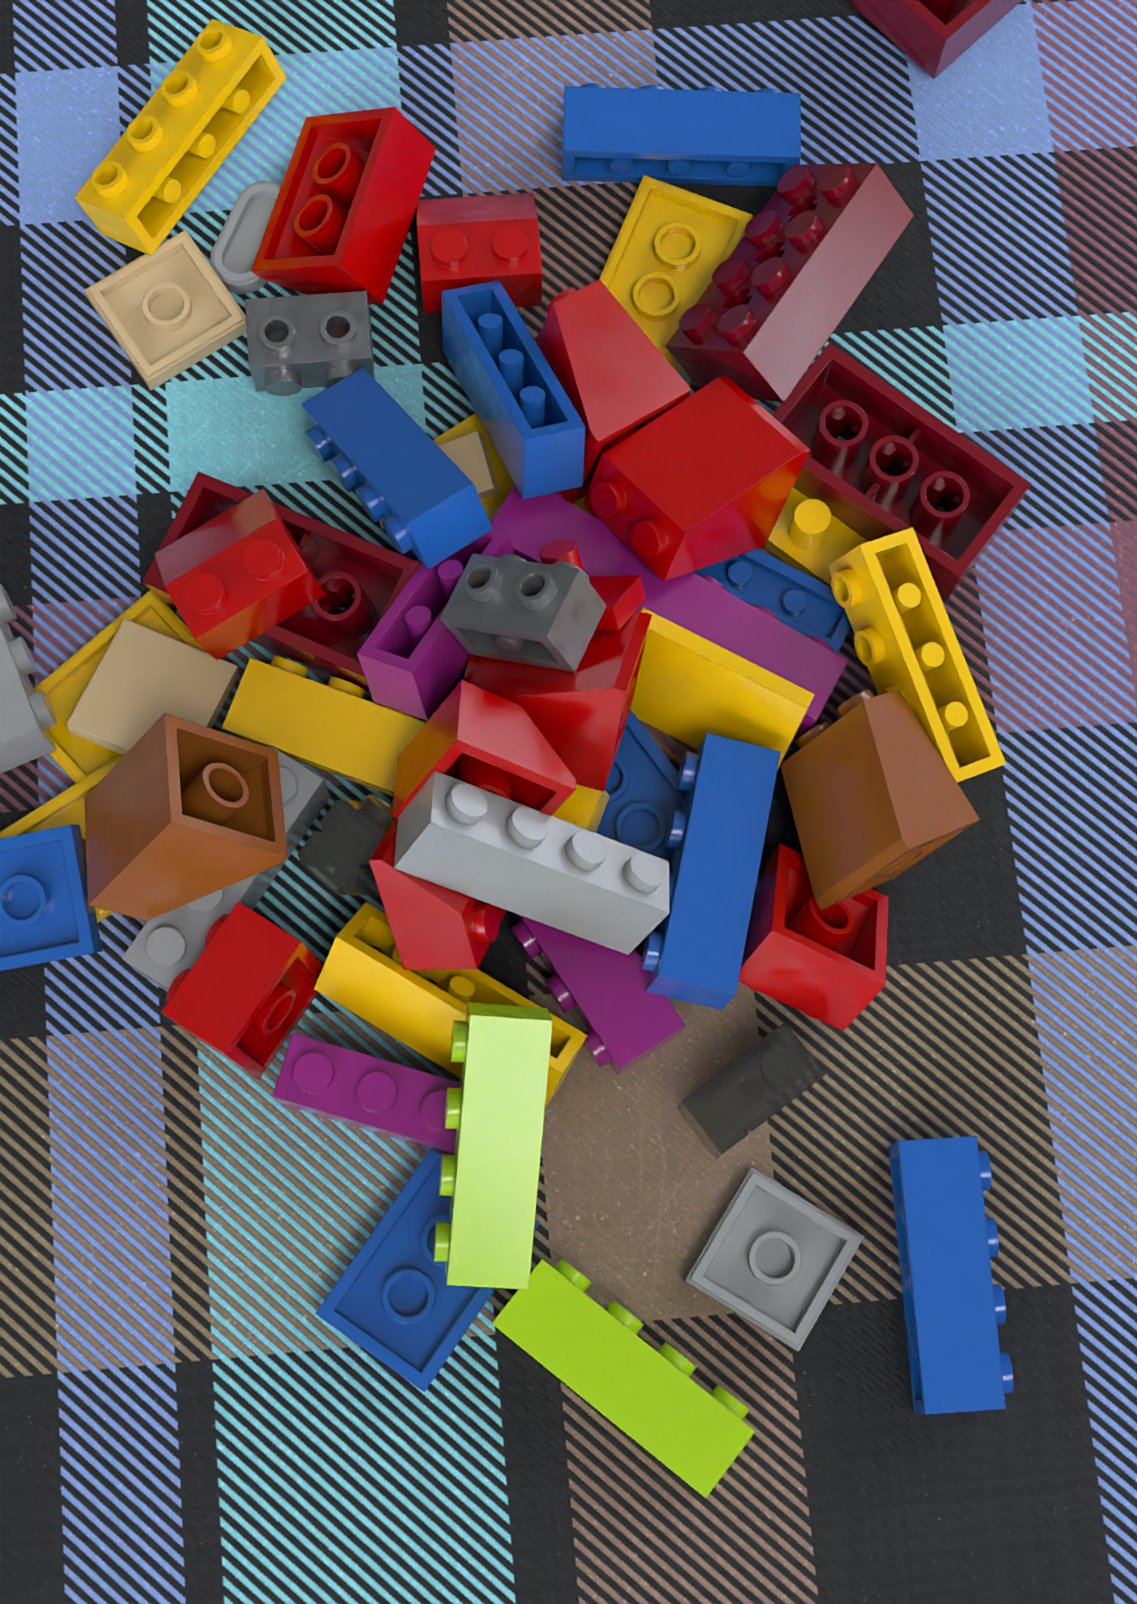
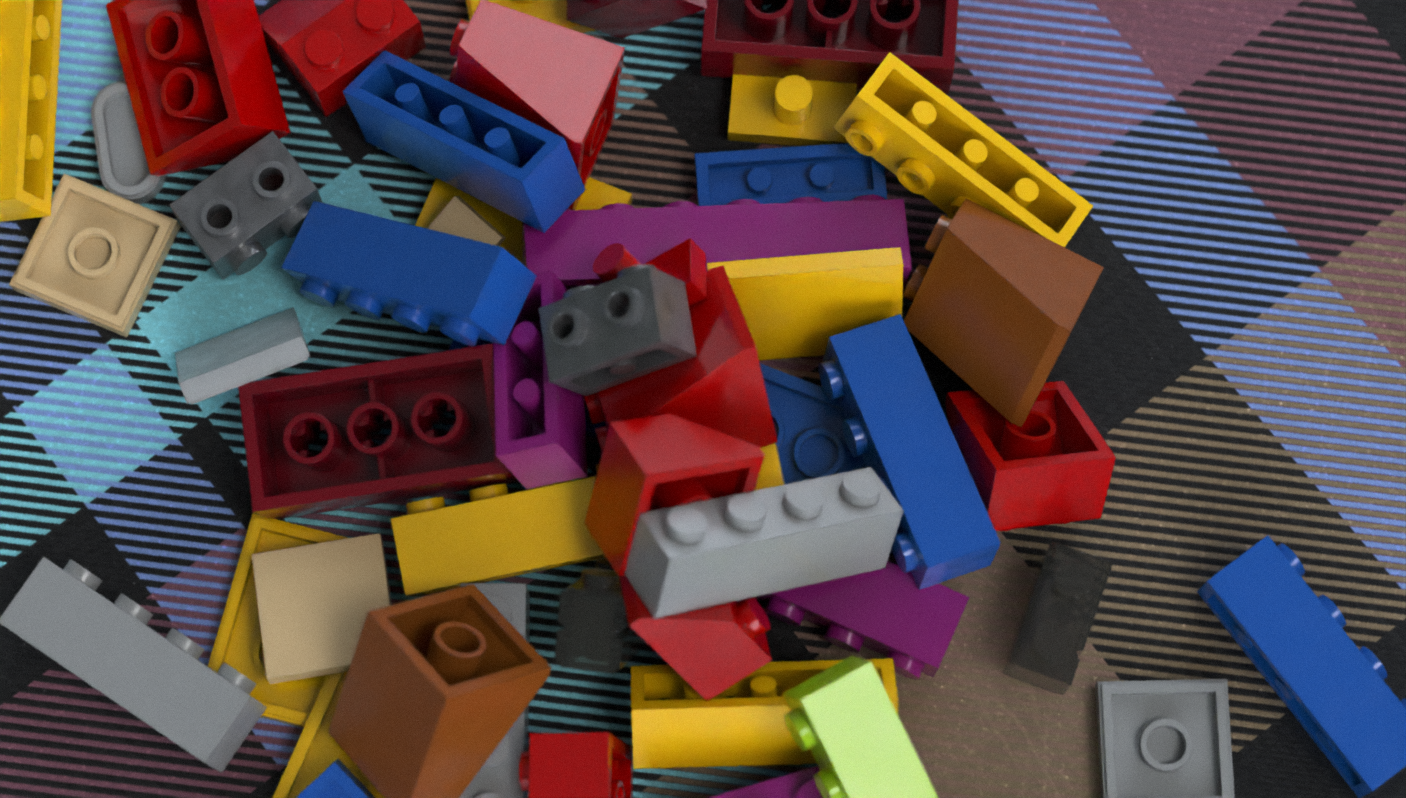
camera: 30 degrees left, 0 degrees up
red slope [155,488,326,661] -> none
red slope [583,375,810,581] -> none
none -> light grey tile [175,307,310,405]

